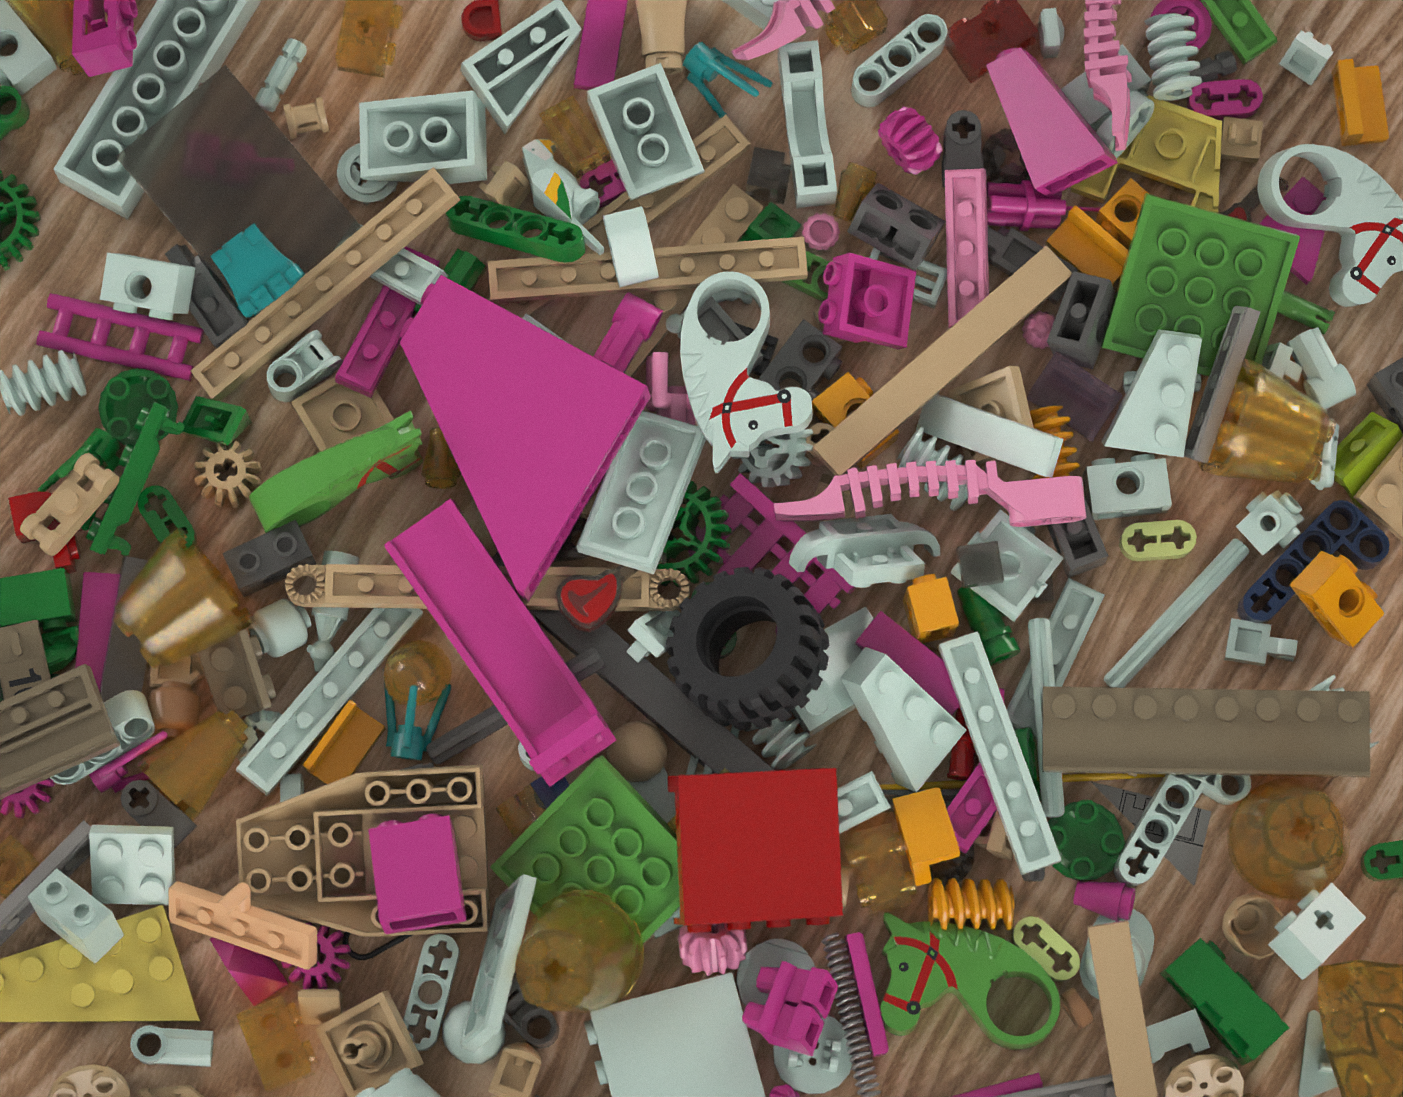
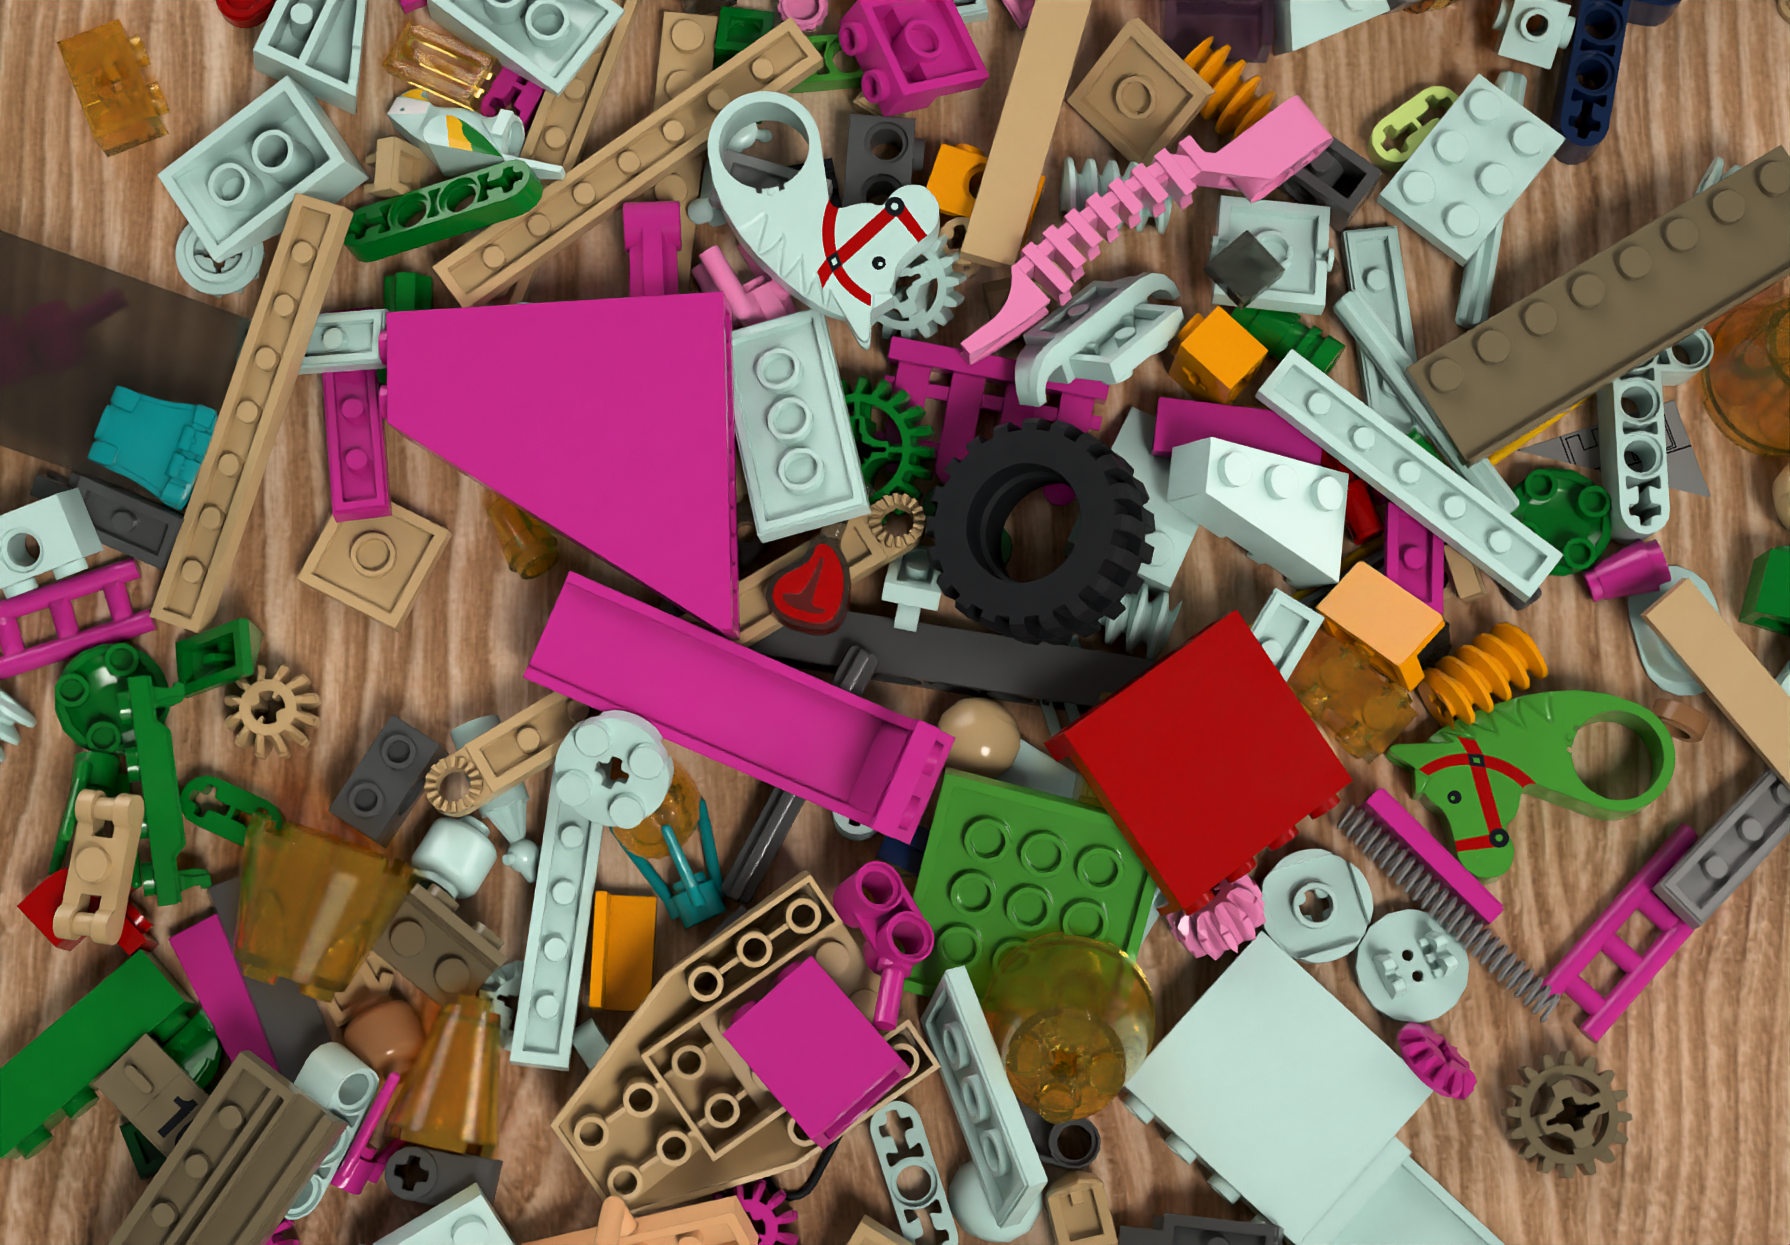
camera: 35 degrees left, 0 degrees up
bright green animal [249,411,423,533] -> none
light aqua axle [255,38,307,112] -> none
light aqua piece [267,330,343,402] -> none
tan bush [283,97,329,140] -> none
light aqua beam [603,206,659,287] -> none
dark pink hips [742,961,839,1056] -> none
light aqua tile [916,394,1064,477] -> none
yellowish green beam [1012,916,1080,982] -> none
light aqua brick [1082,454,1172,520] -> none
light aqua plate [1224,618,1298,666] -> none
light orange brick [1290,551,1385,648] -> none
none -> light aqua plate [555,710,674,829]
none -> dark pink beam [833,861,934,1031]
none -> light aqua plate [1376,73,1566,267]

